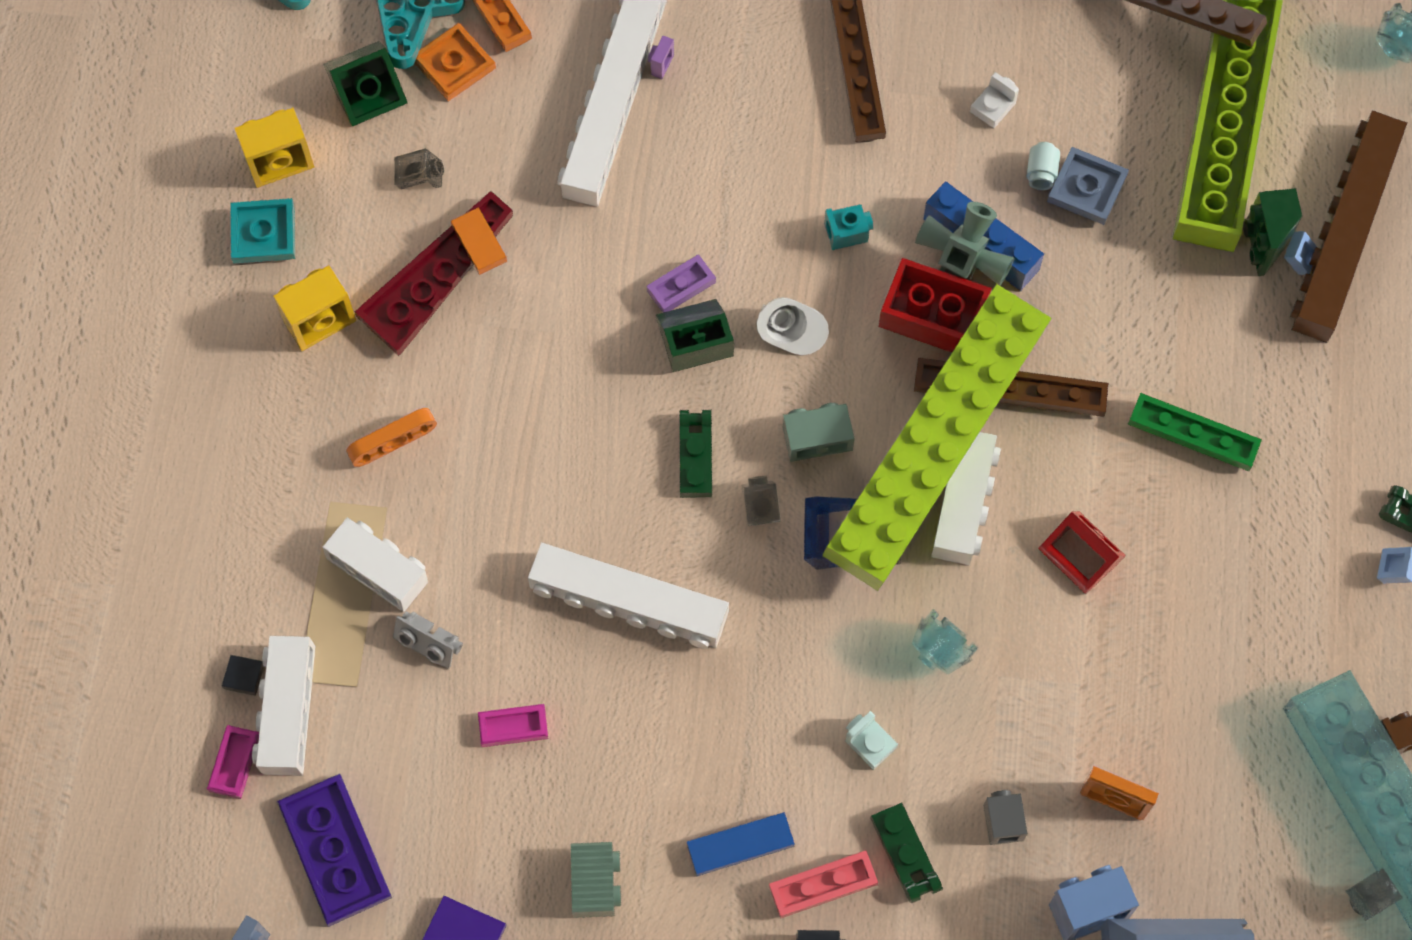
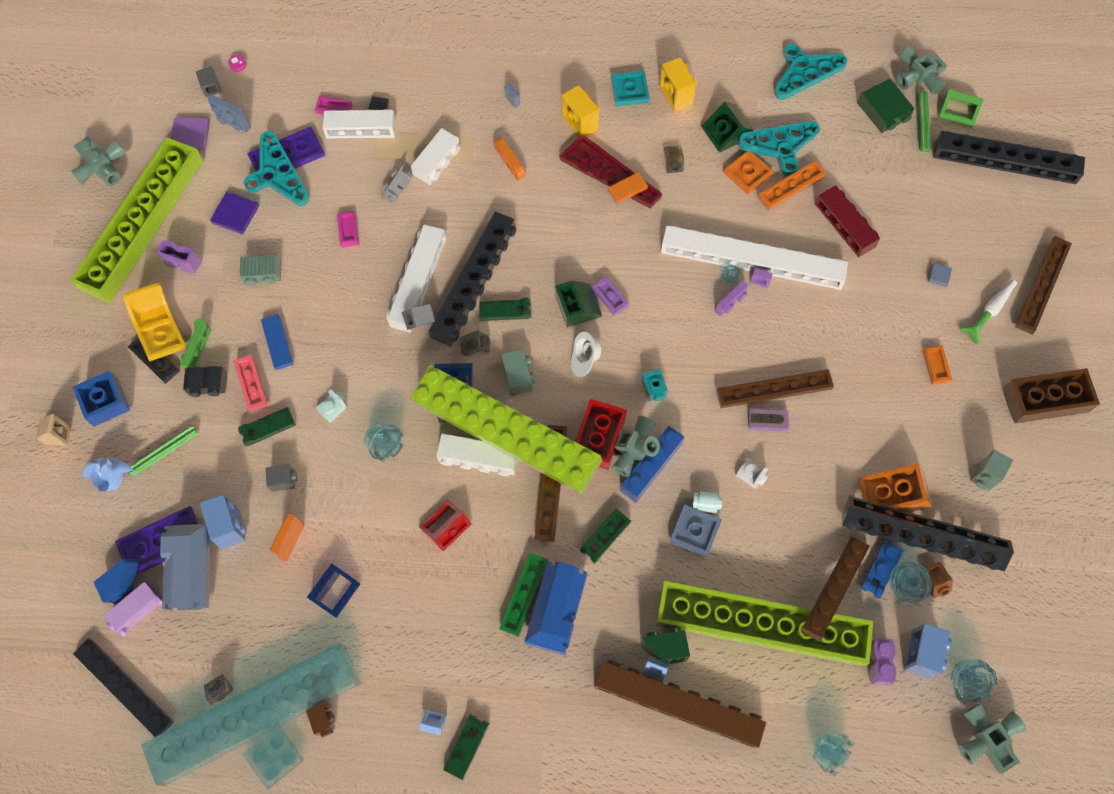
camera: 90 degrees right, 0 degrees up
none -> teal beam [244,131,309,206]
none -> clear blue tile [307,563,360,618]
none -> brick [402,304,435,330]
none -> black brick [429,211,517,347]
none -> sand blue tile [504,84,520,108]
none -> blue brick [524,561,587,656]
none -> dark green plate [580,508,631,564]
none -> medium lavender plate [715,281,748,317]
none -> clear light blue tile [721,265,740,284]
none -> tile [749,409,789,431]

